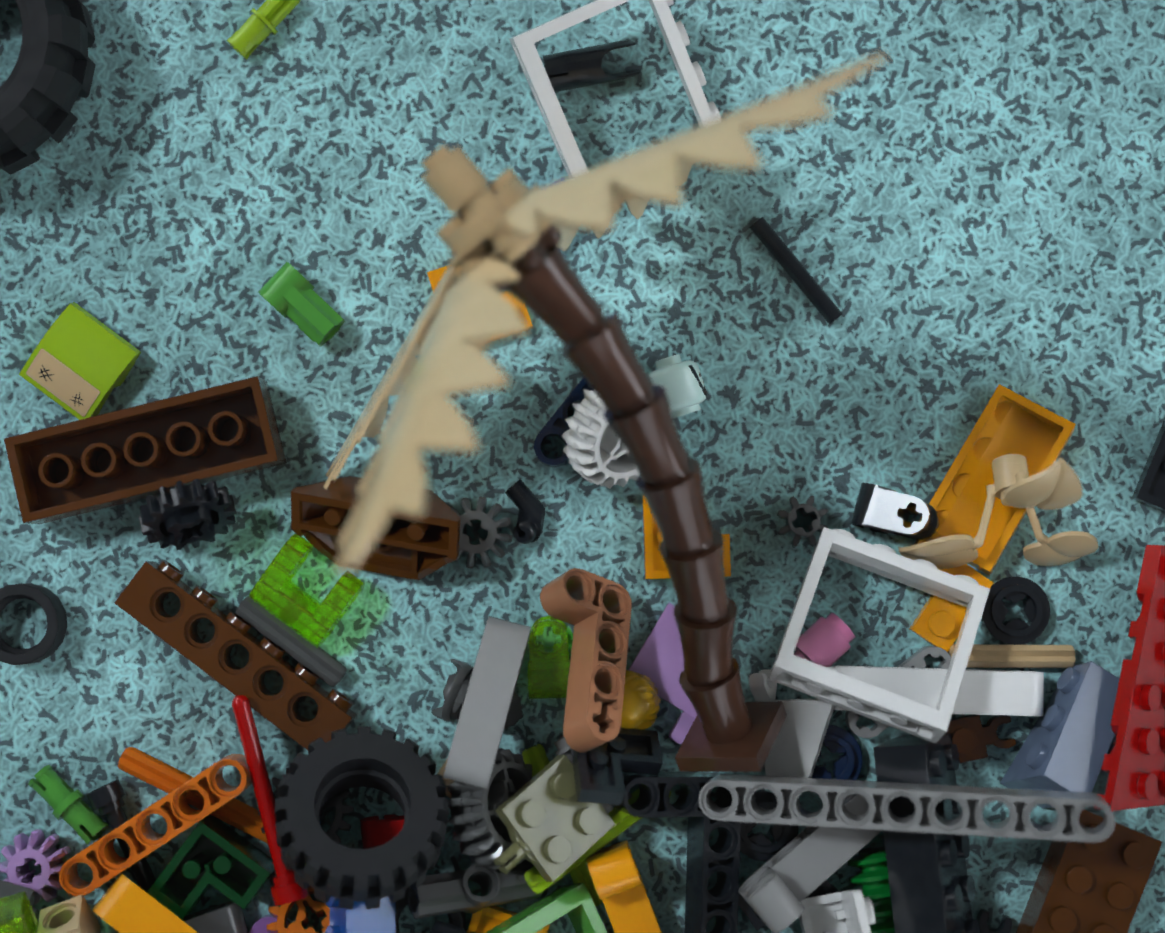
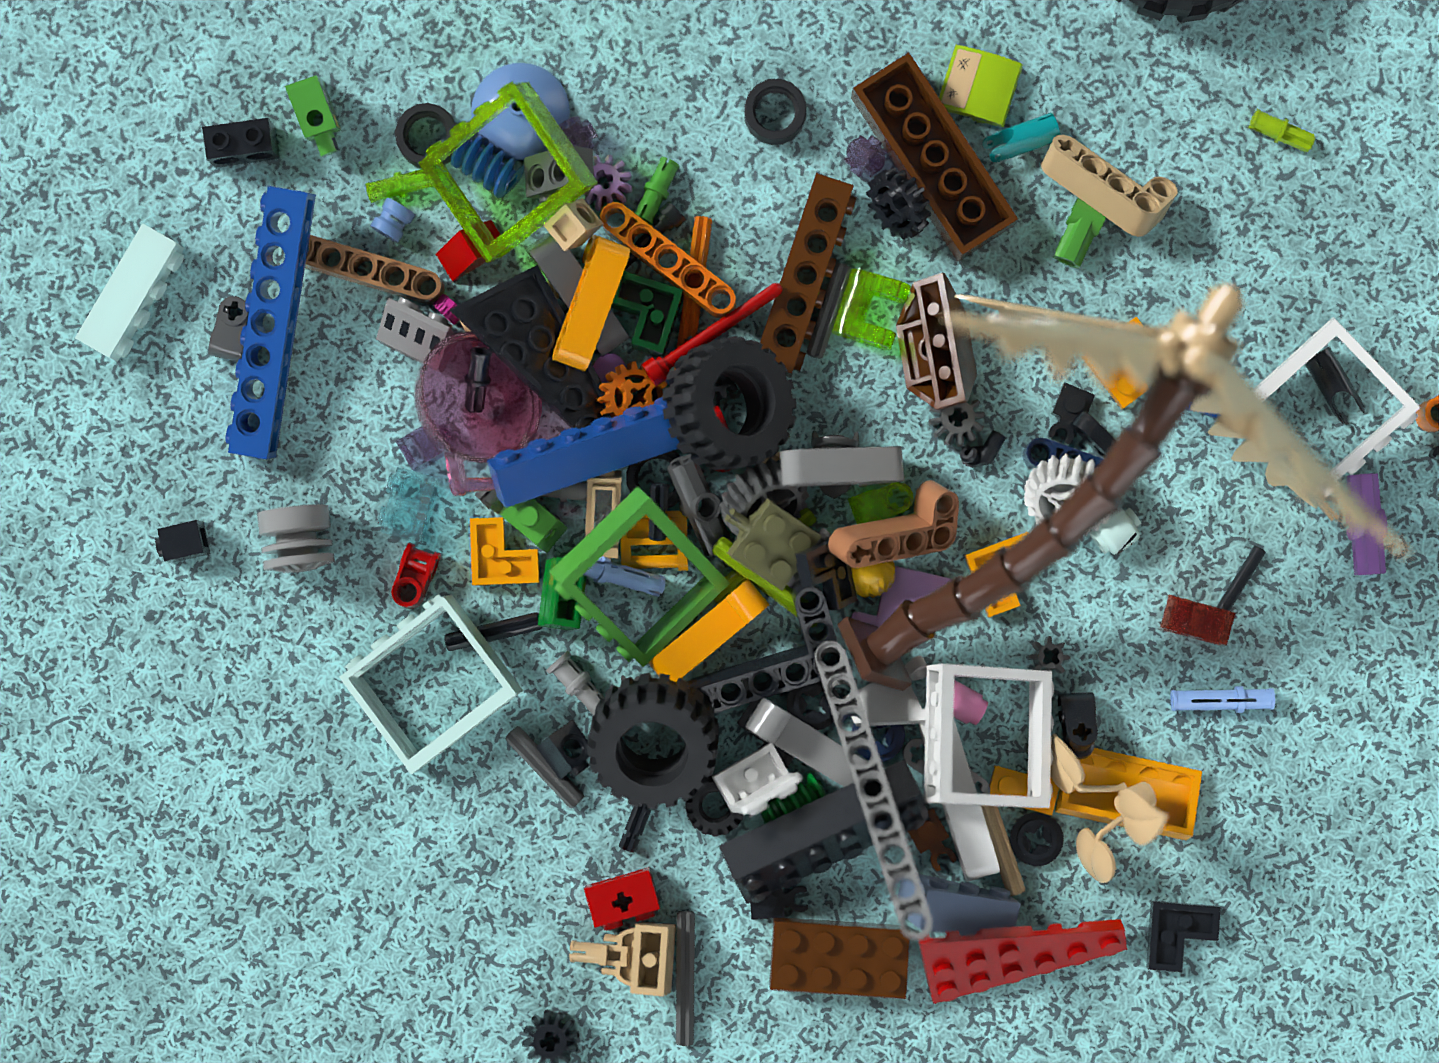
camera: 75 degrees right, 0 degrees up
none -> clear purple gear [844,135,887,177]
none -> teal piece [982,112,1061,163]
none -> tan beam [1041,135,1178,237]
none -> black plate [1048,382,1095,446]
none -> black beam [1071,411,1116,459]
none -> clear red brick [1159,595,1236,647]
none -> light blue pin [1170,686,1275,713]
none -> medium lavender piece [1345,473,1387,576]

